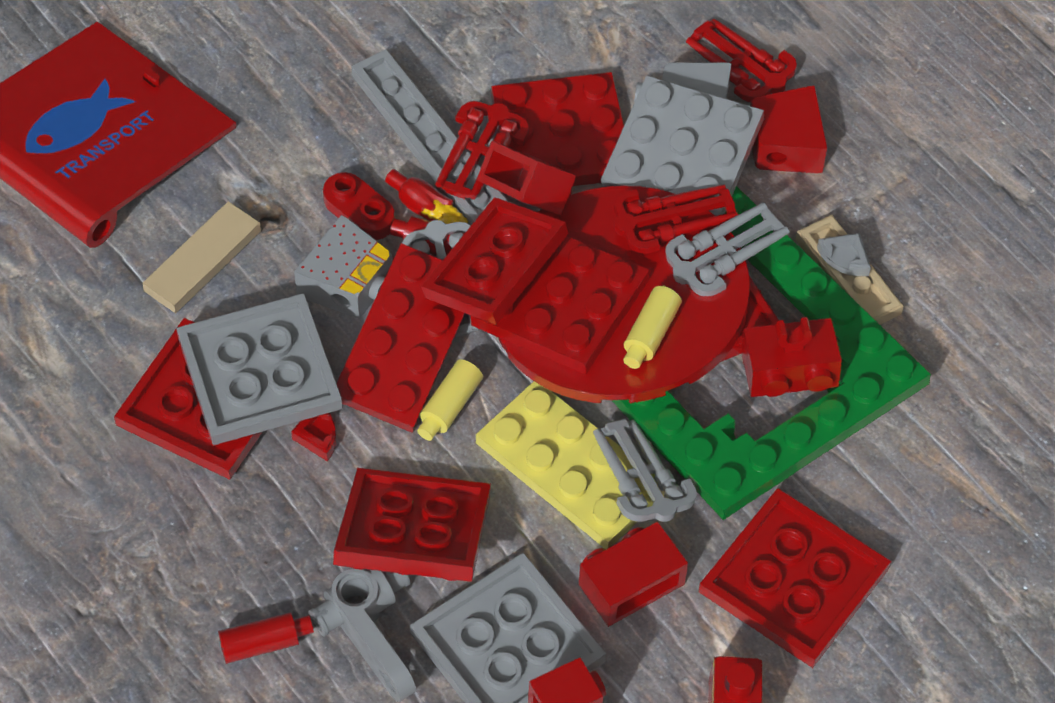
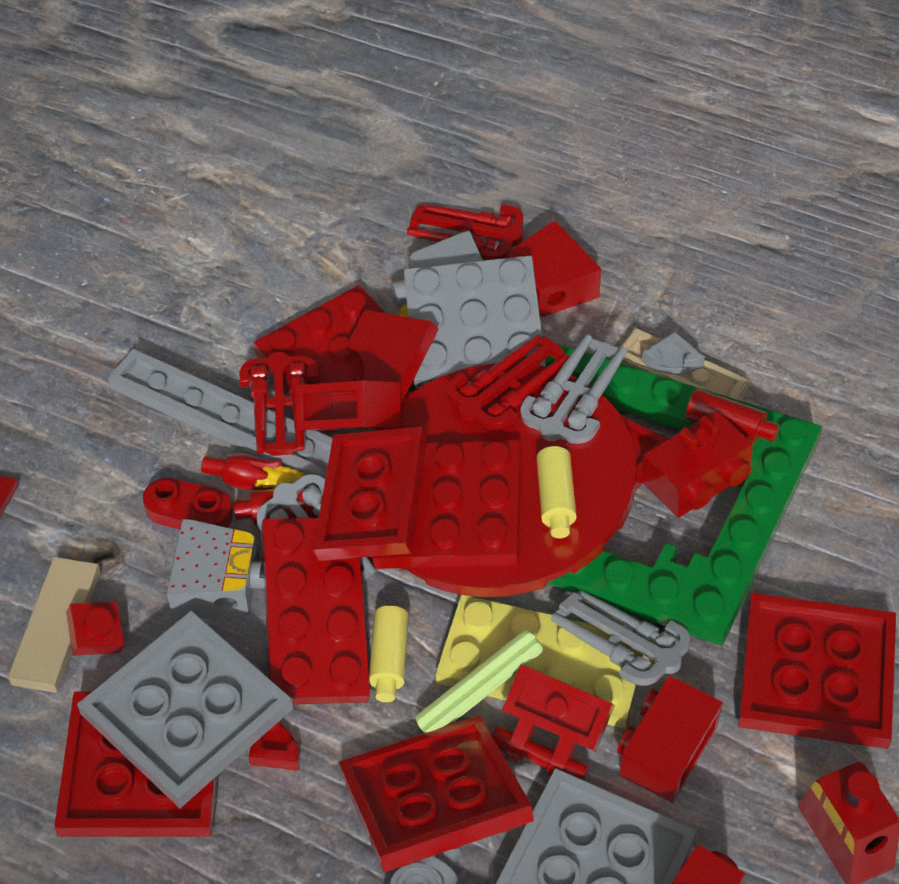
camera: 25 degrees left, 5 degrees down
none -> red plate [66,602,124,656]
none -> red tile [346,310,439,405]
none -> yellowish green axle [415,629,543,733]
none -> red plate [492,664,615,781]
none -> red cylinder [686,389,780,443]

